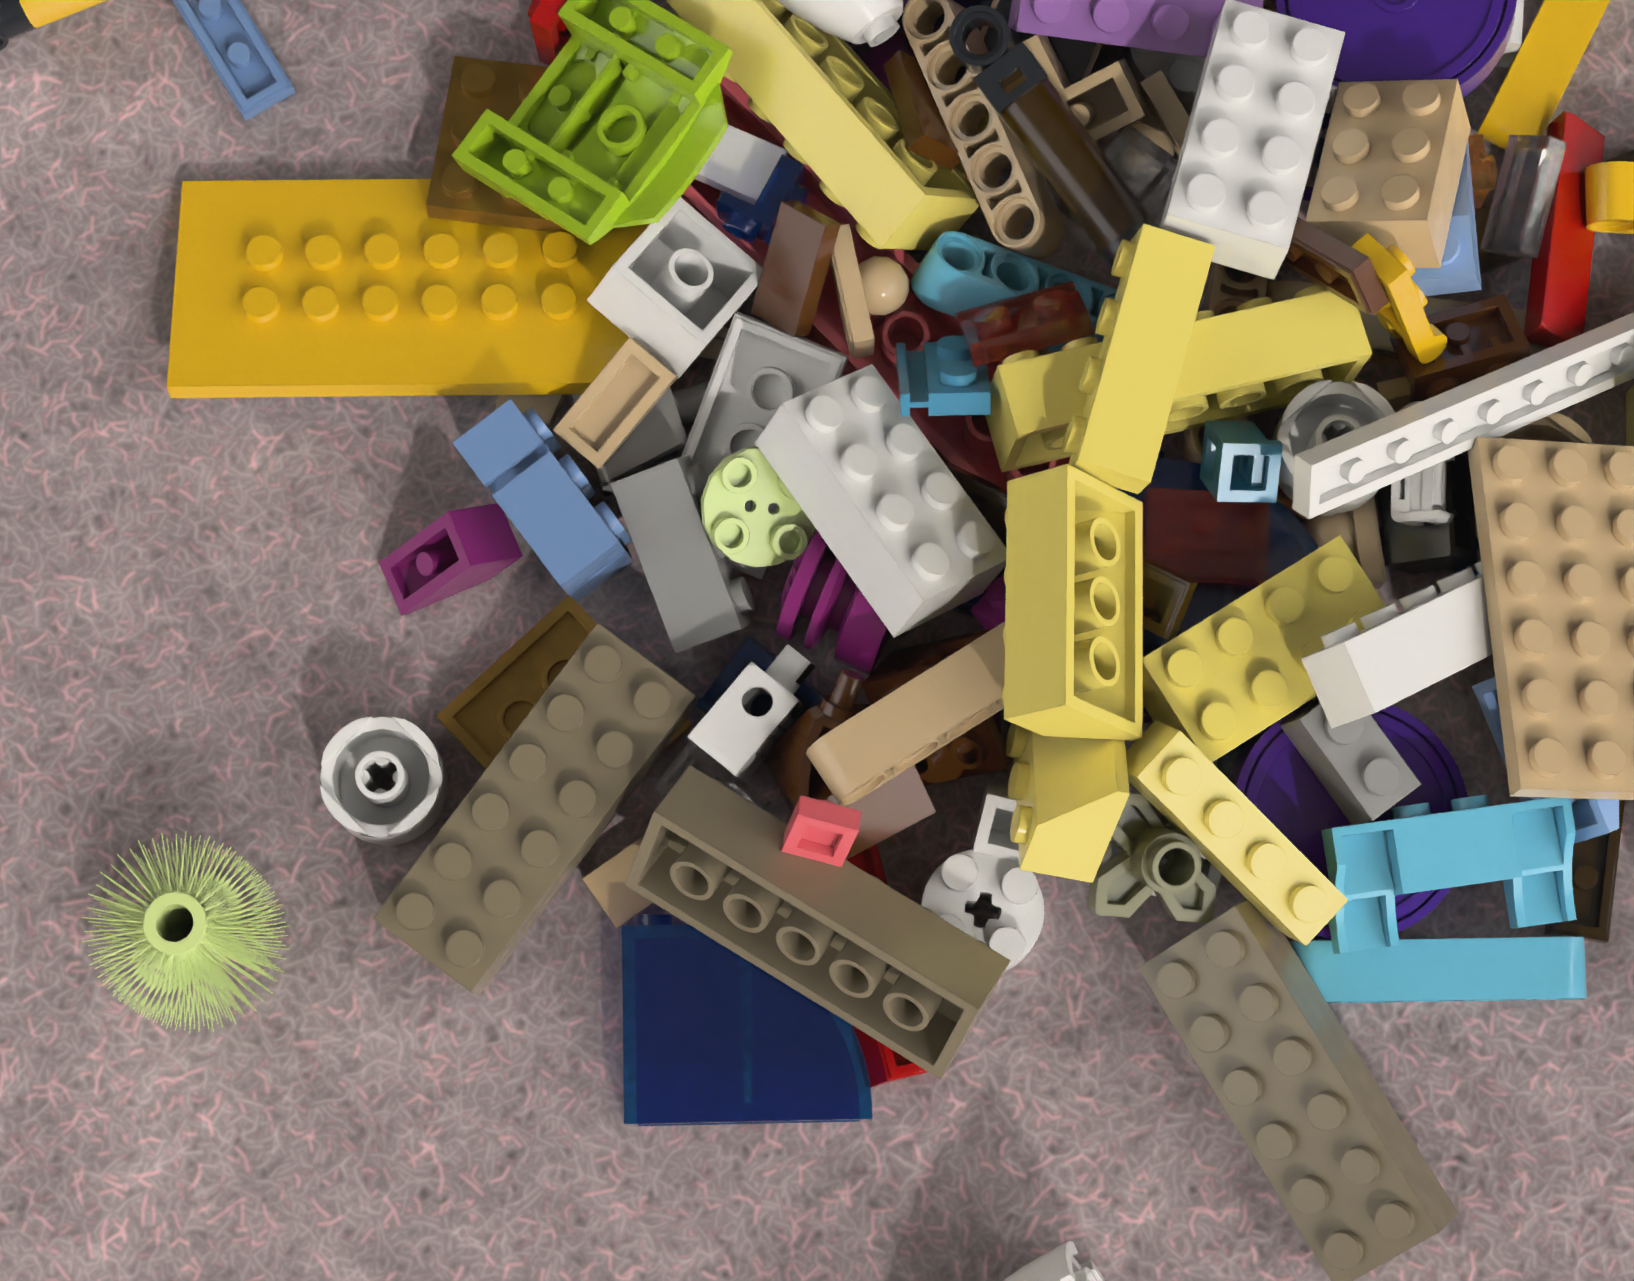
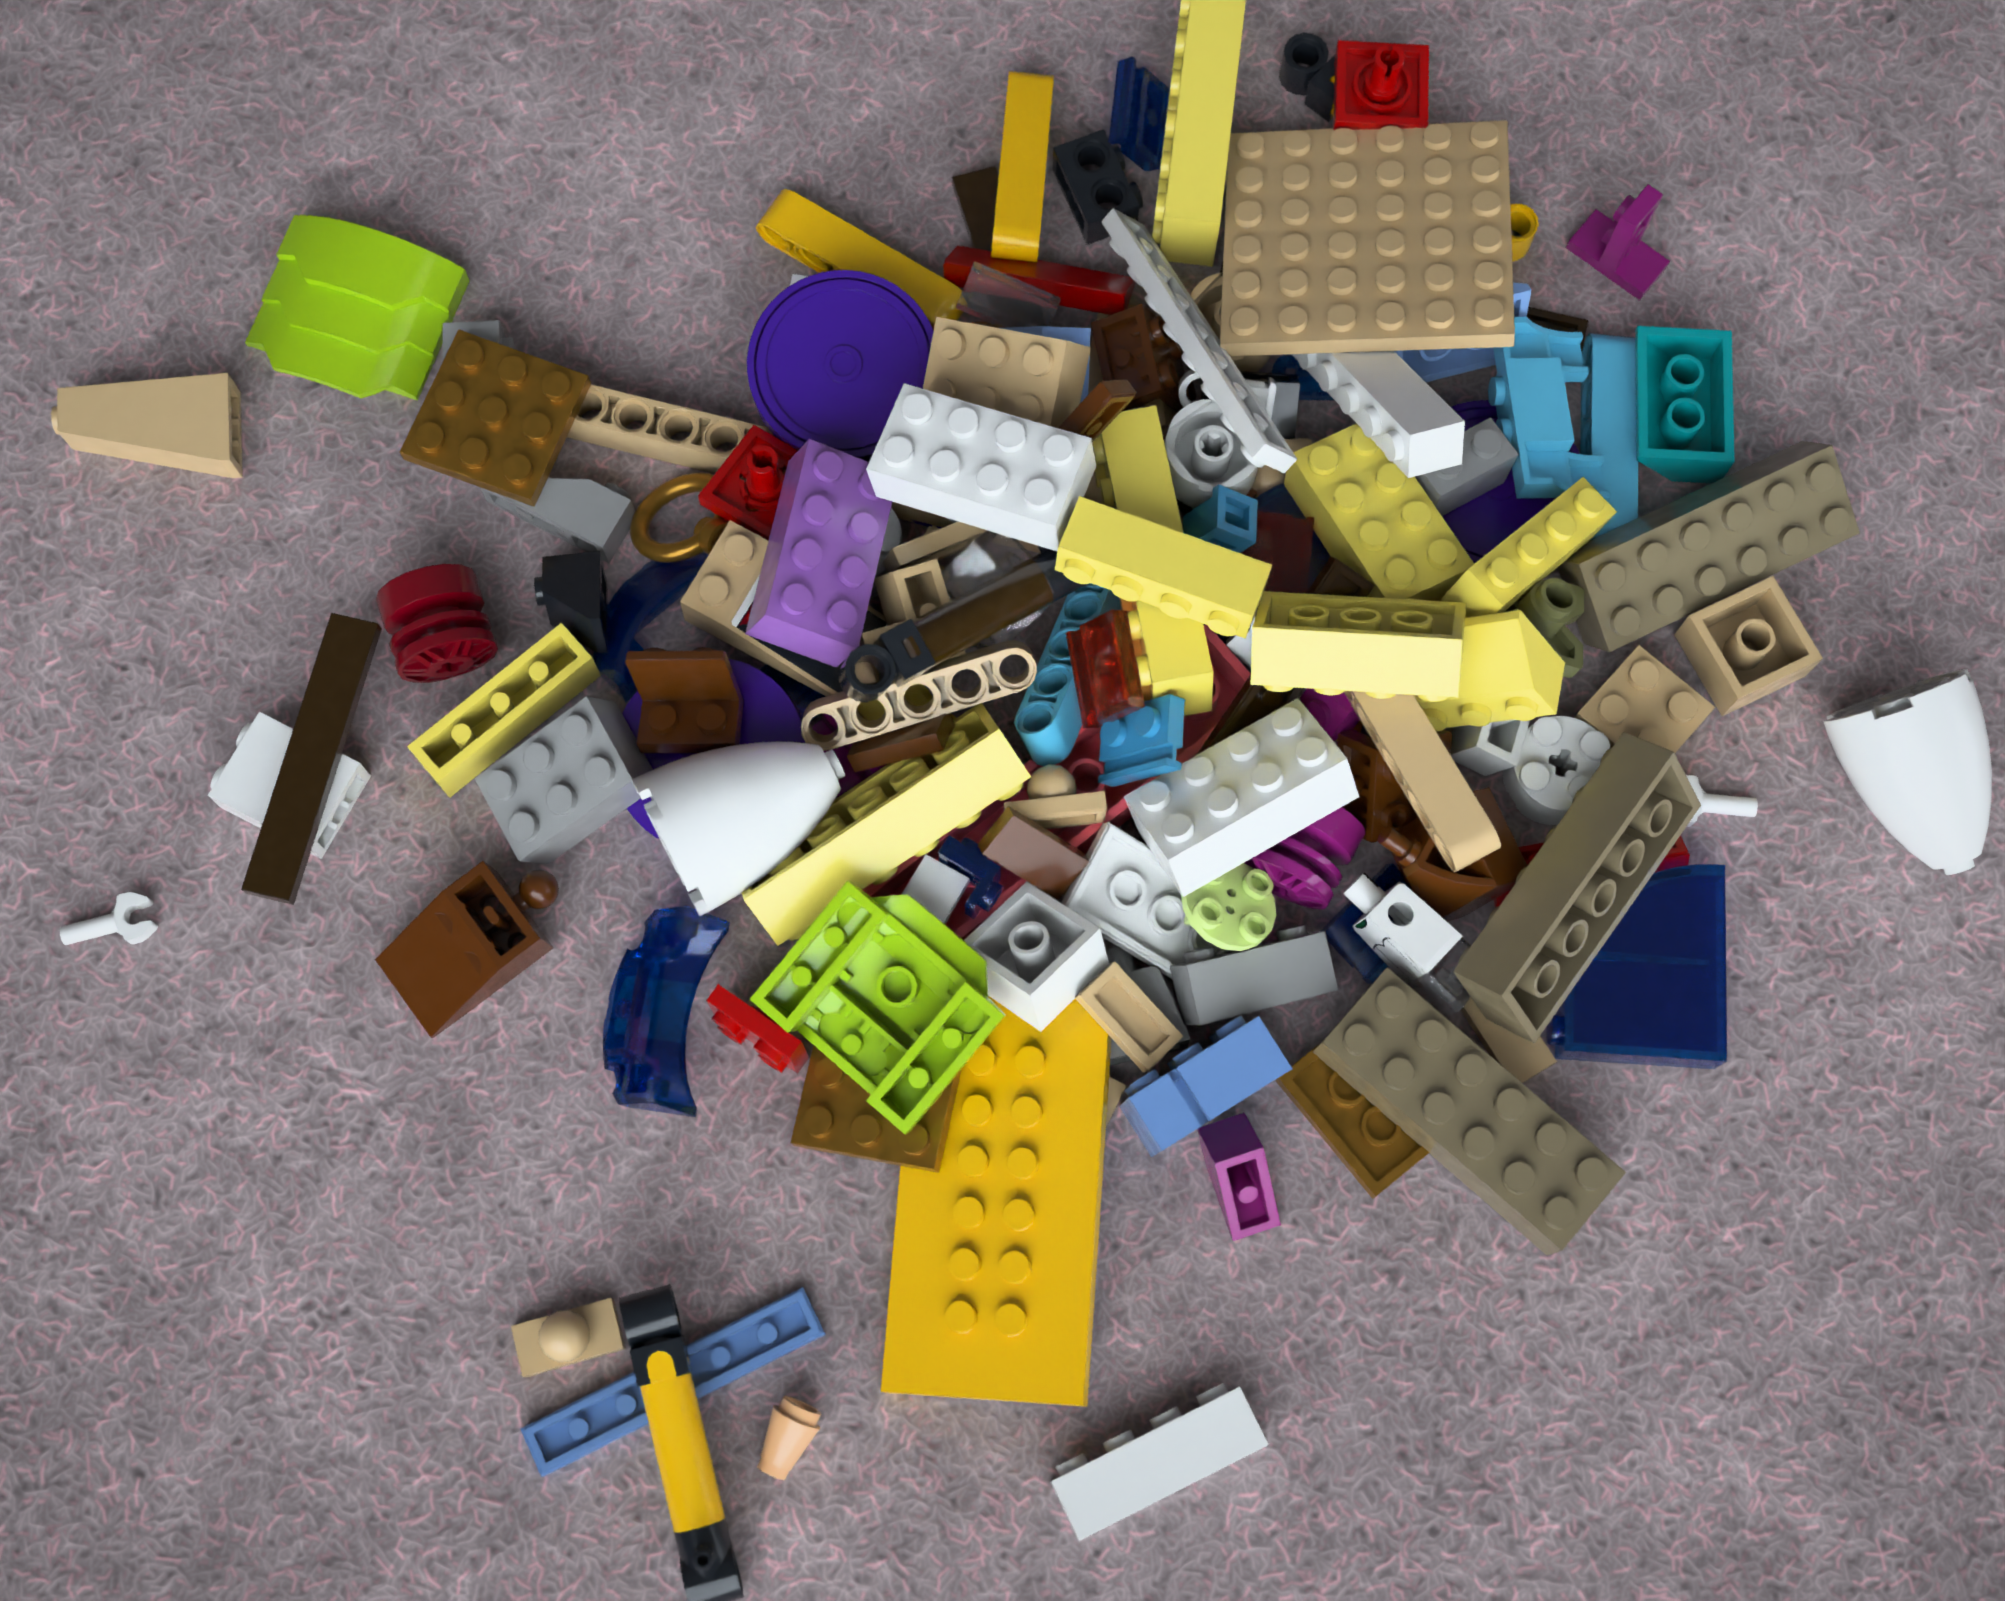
camera: 85 degrees left, 5 degrees down
yellowish green piece [82,831,290,1034] -> none
white brick [320,716,449,847] -> none
coral plate [781,795,861,867] -> none
yellow plate [1351,233,1447,364] -> none
none -> light nougat cone [757,1396,821,1480]
none -> white brick [1051,1383,1269,1541]
none -> tan brick [1574,645,1715,753]
none -> teal slope [1635,326,1735,484]
none -> tan brick [1674,576,1823,716]
none -> white bar [1686,775,1758,827]

